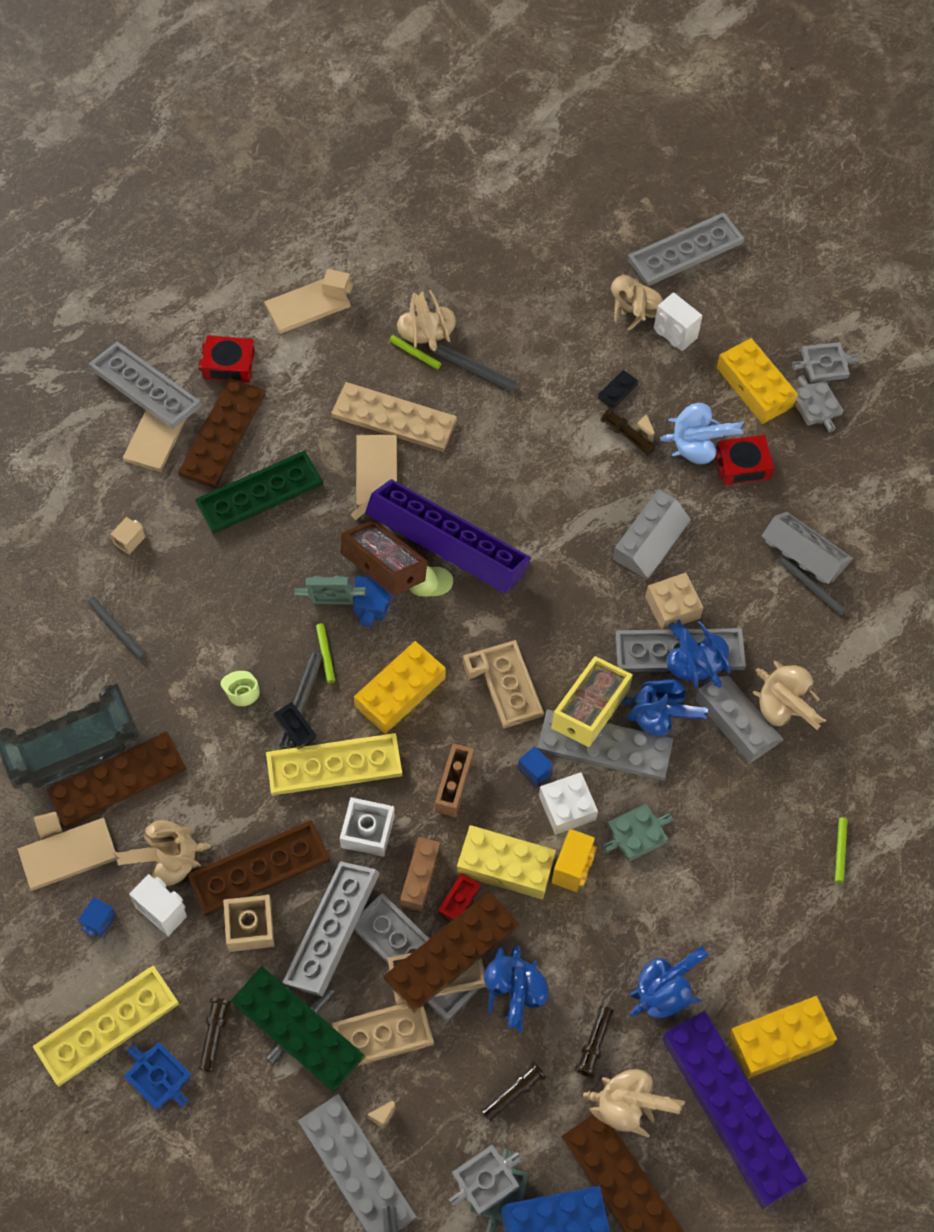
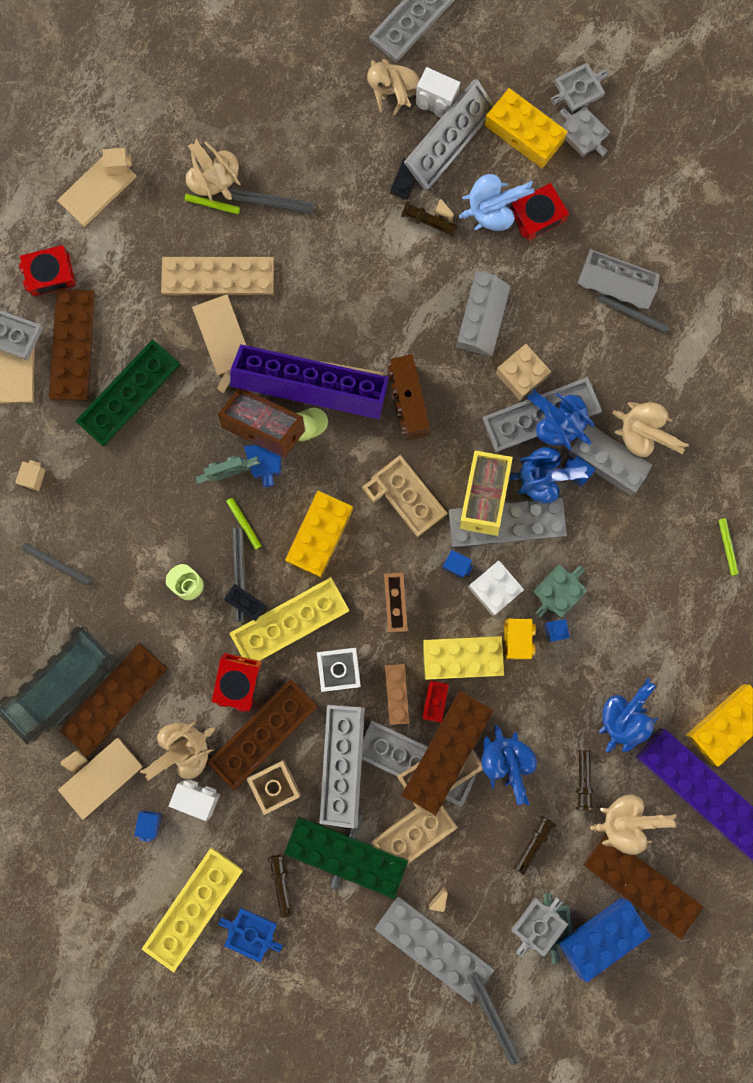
camera: 15 degrees left, 20 degrees up
none -> red brick [212,653,262,712]
none -> reddish brown brick [387,354,430,440]
none -> light grey plate [404,80,494,190]
none -> blue brick [544,619,570,642]
none -> blue brick [564,455,596,487]

